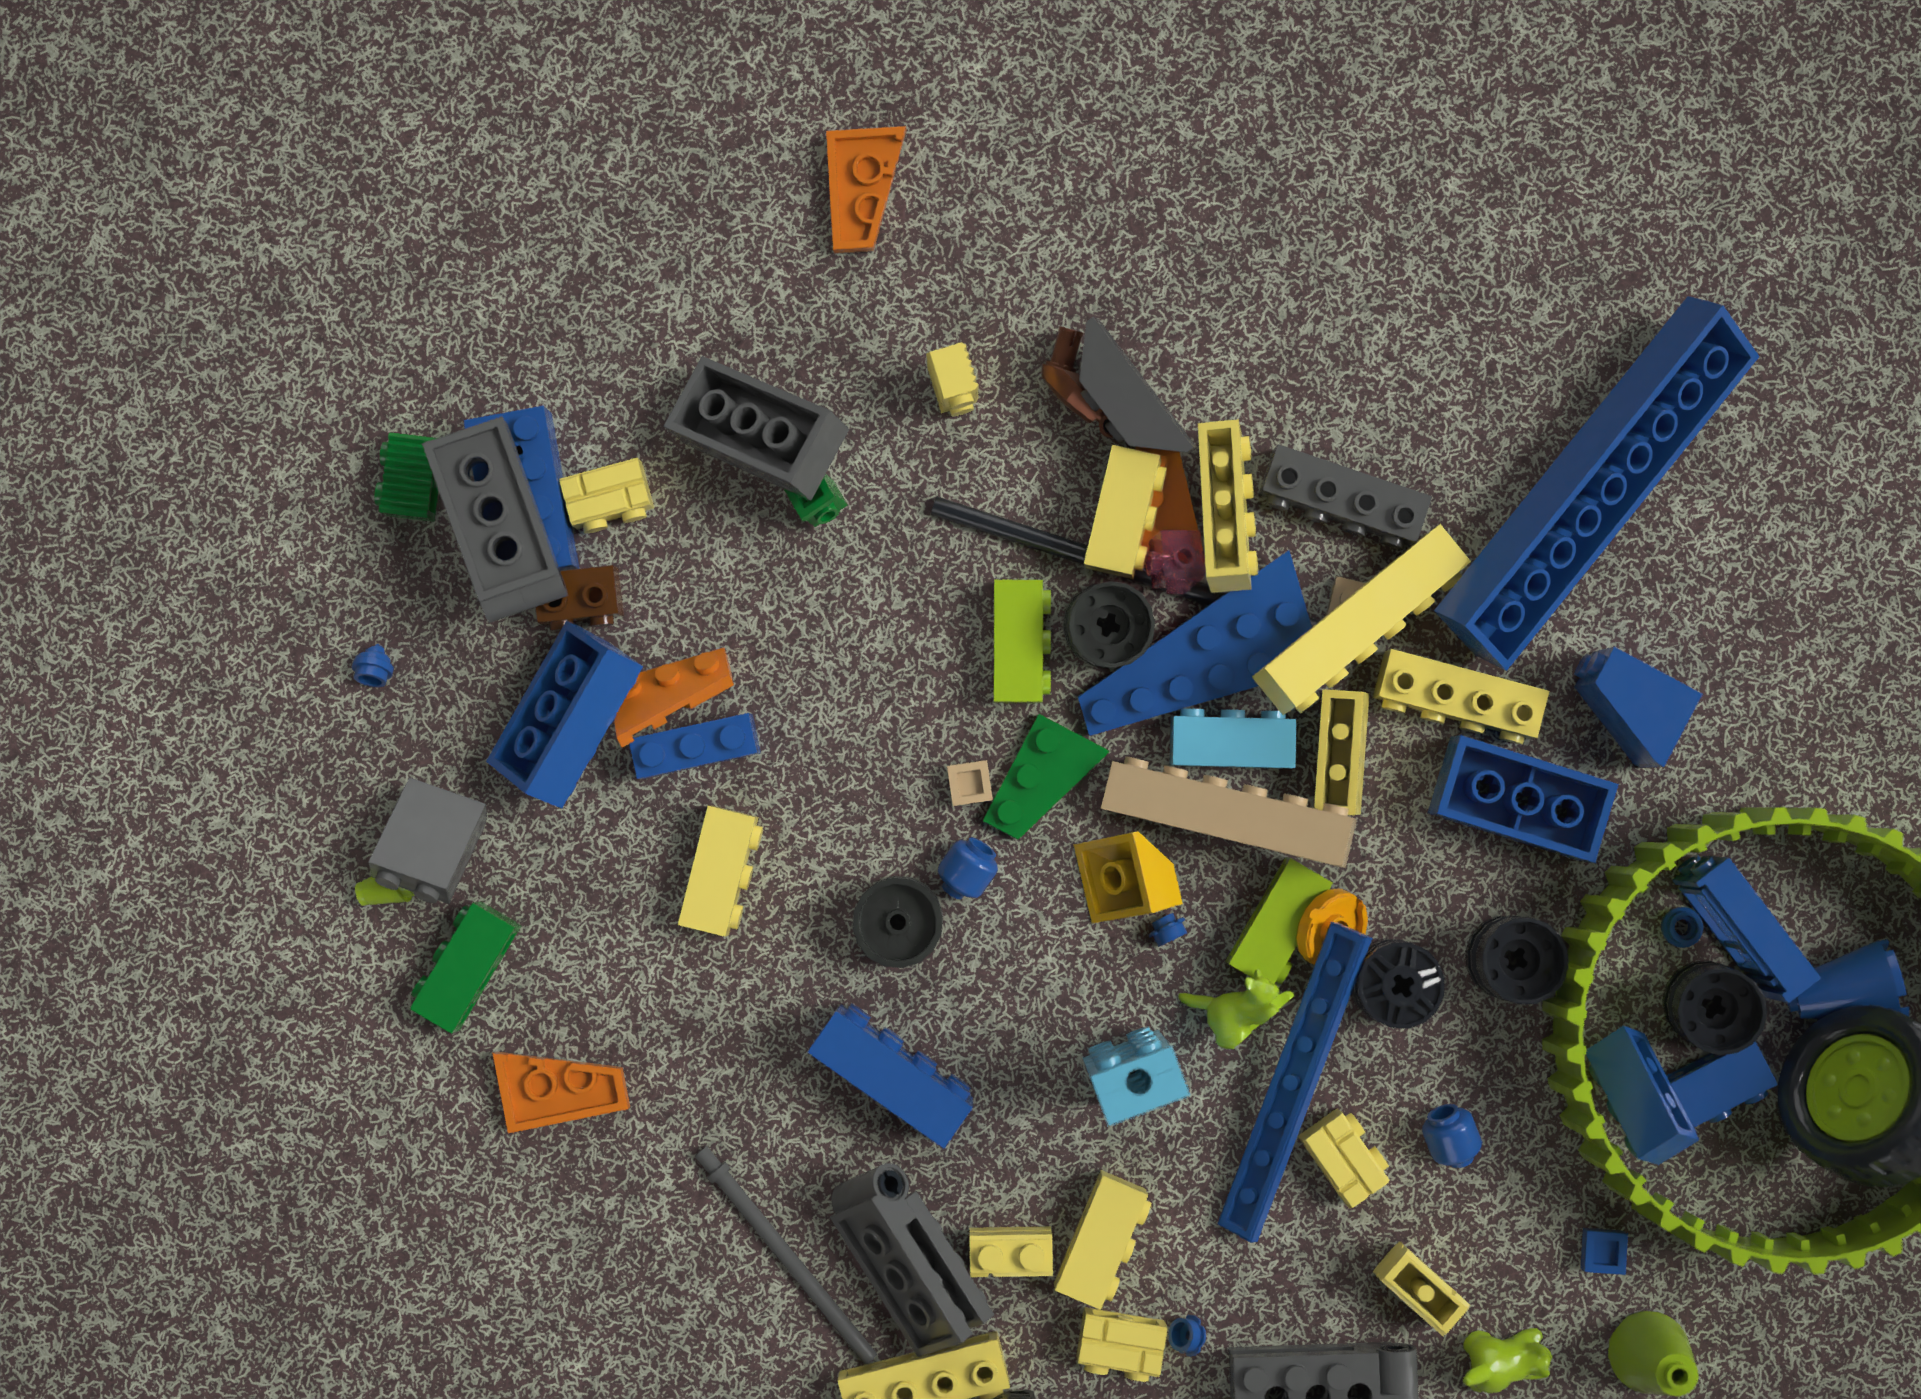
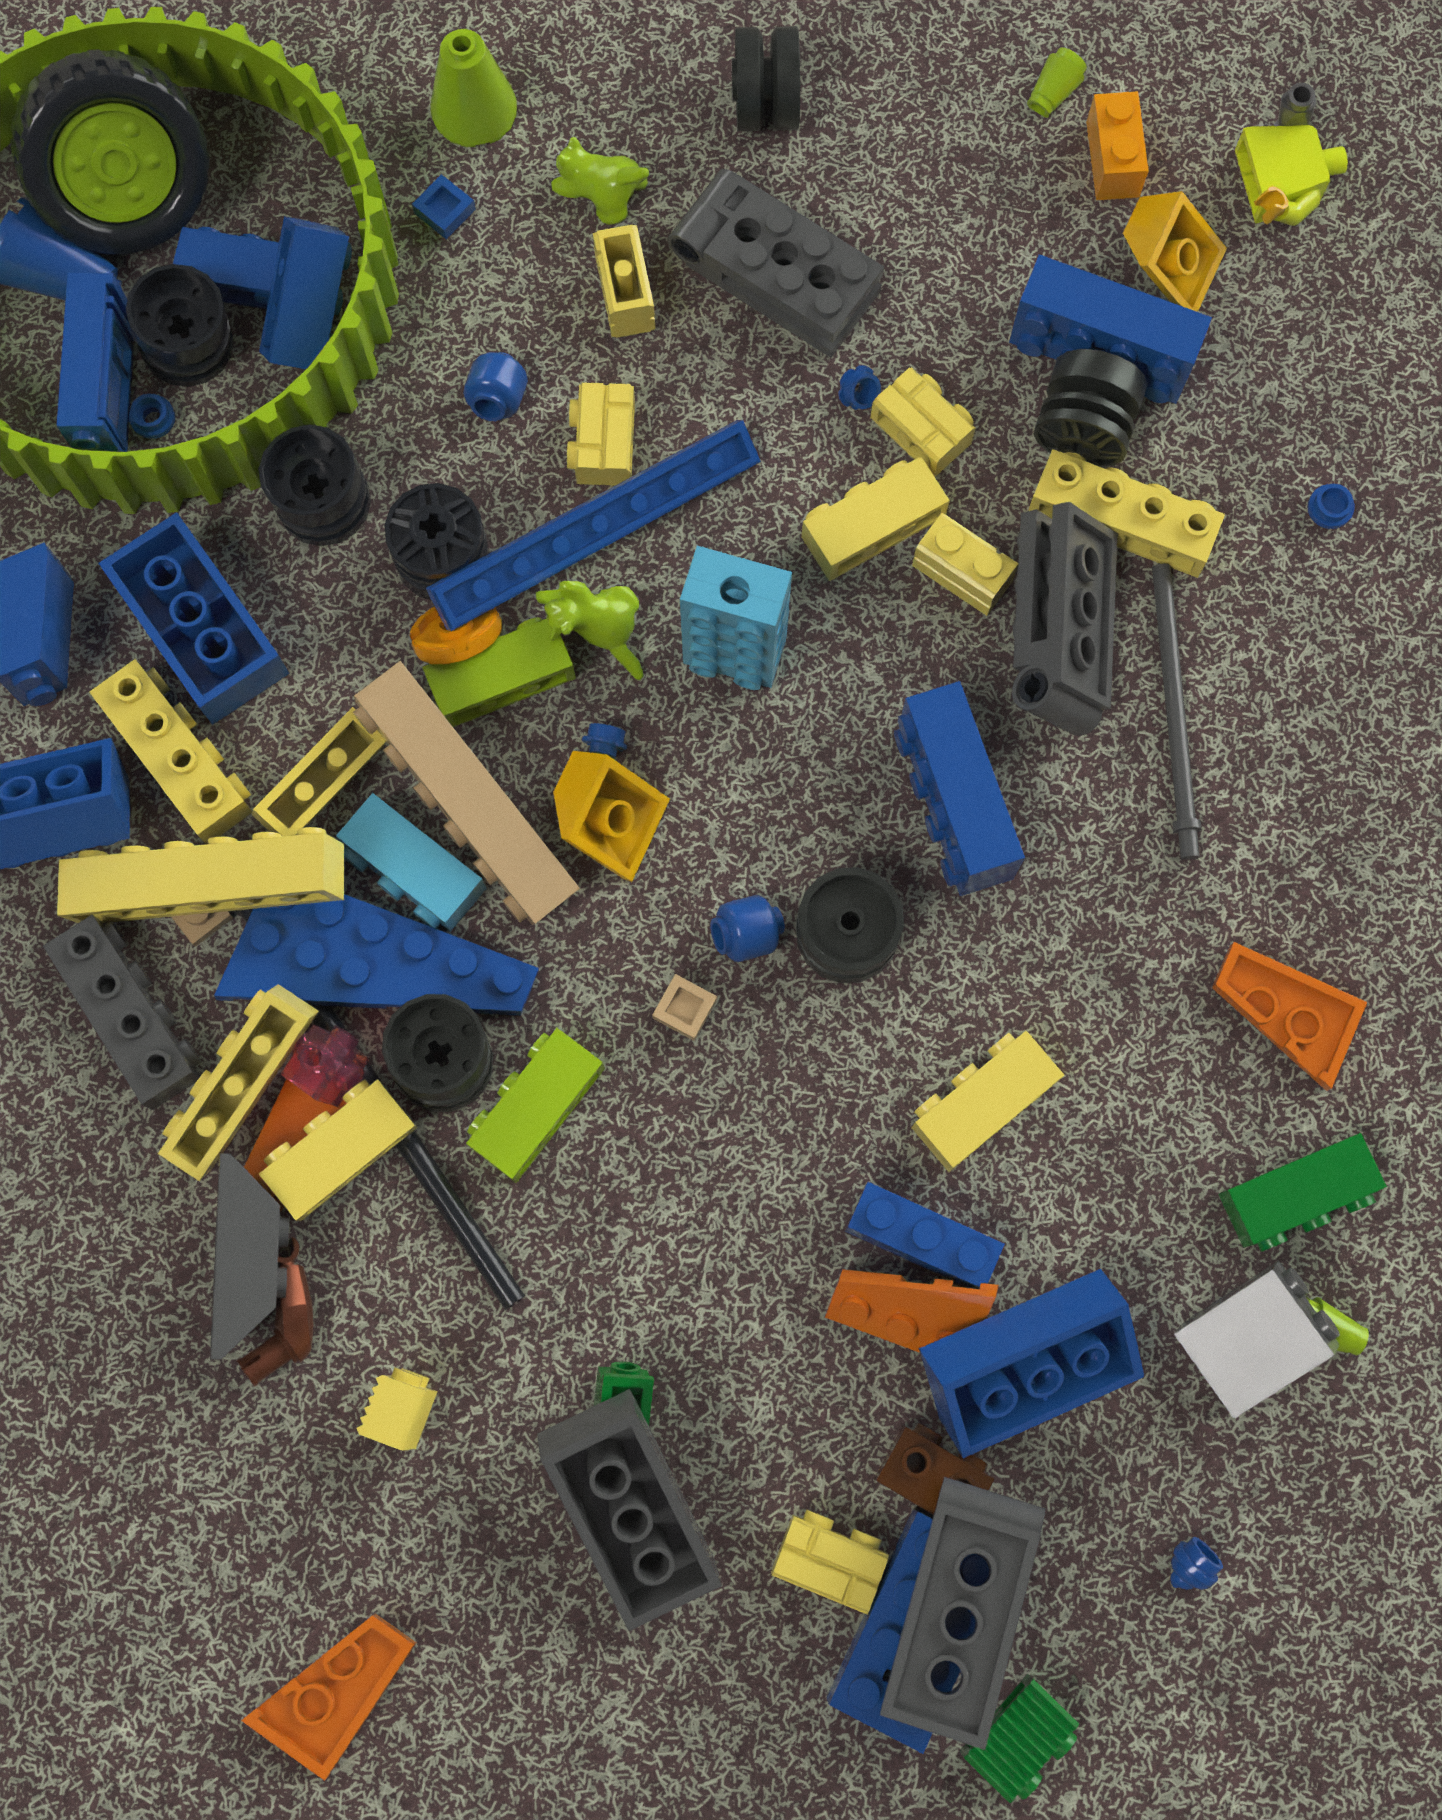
camera: 150 degrees left, 10 degrees down
green wing [983,714,1110,840] -> none

